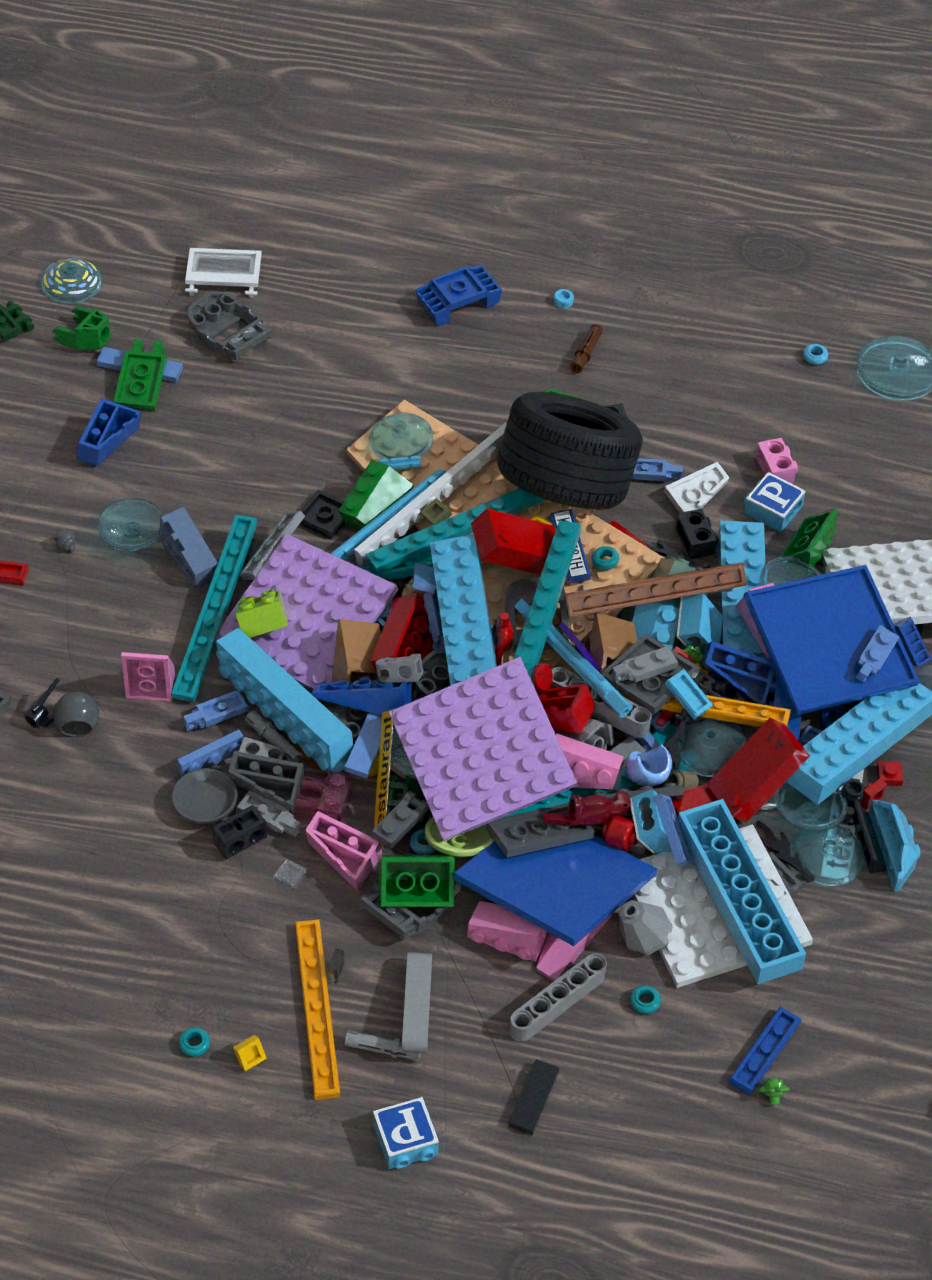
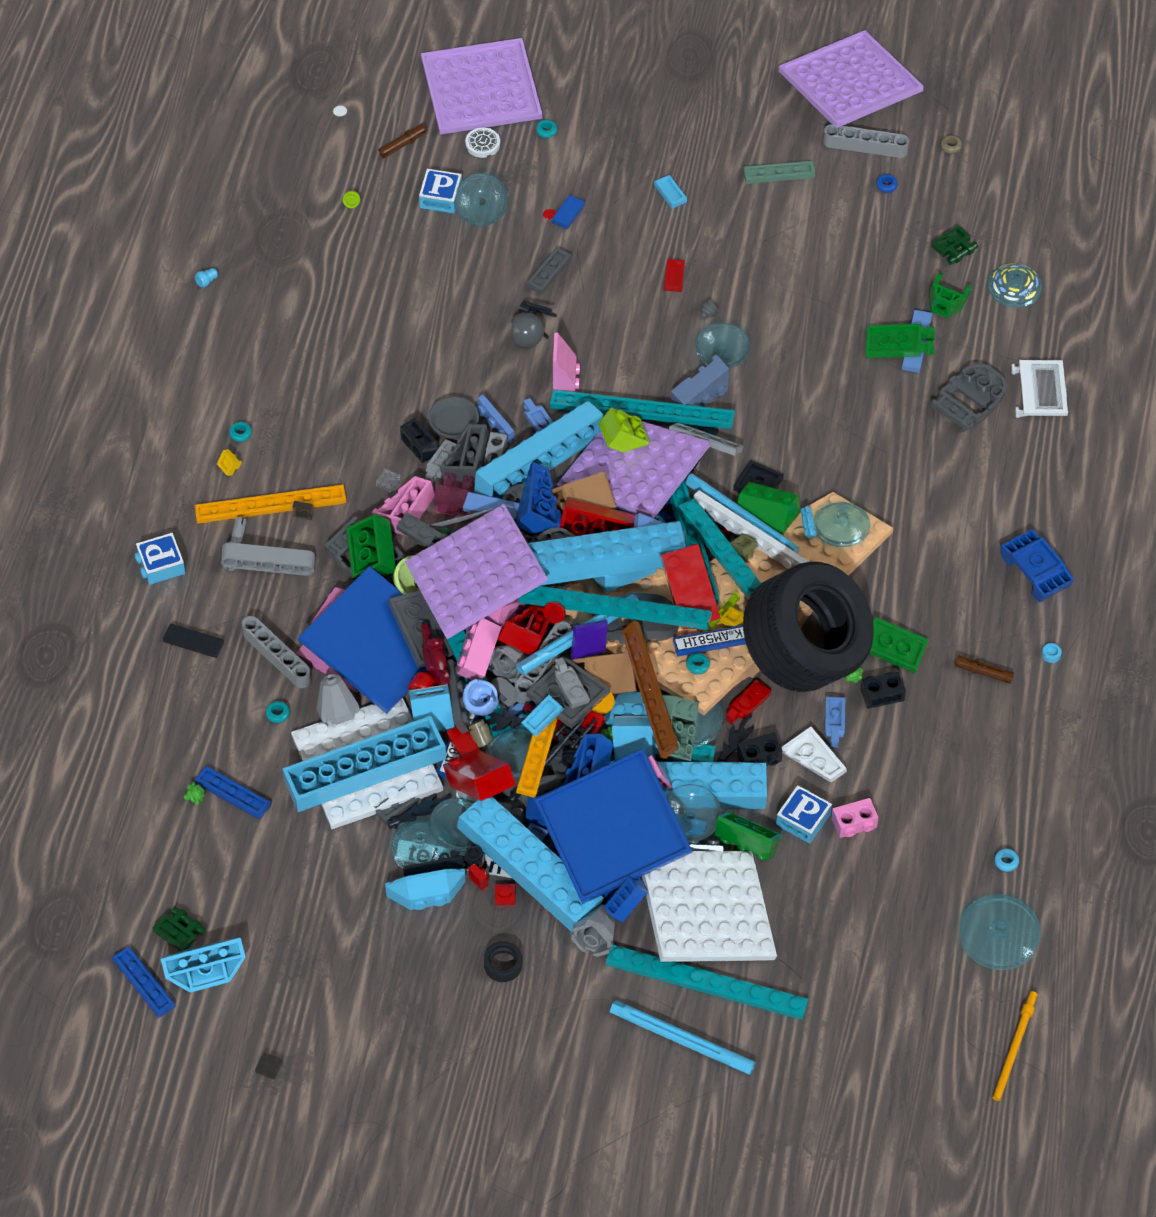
camera: 90 degrees right, 5 degrees up
blue wedge [77,398,141,466] -> none
light grey leg [376,654,423,683] -> none
red piece [493,612,513,666] -> none
medium blue tile [654,794,692,867] -> none
medium blue hinge [855,625,899,682] -> none

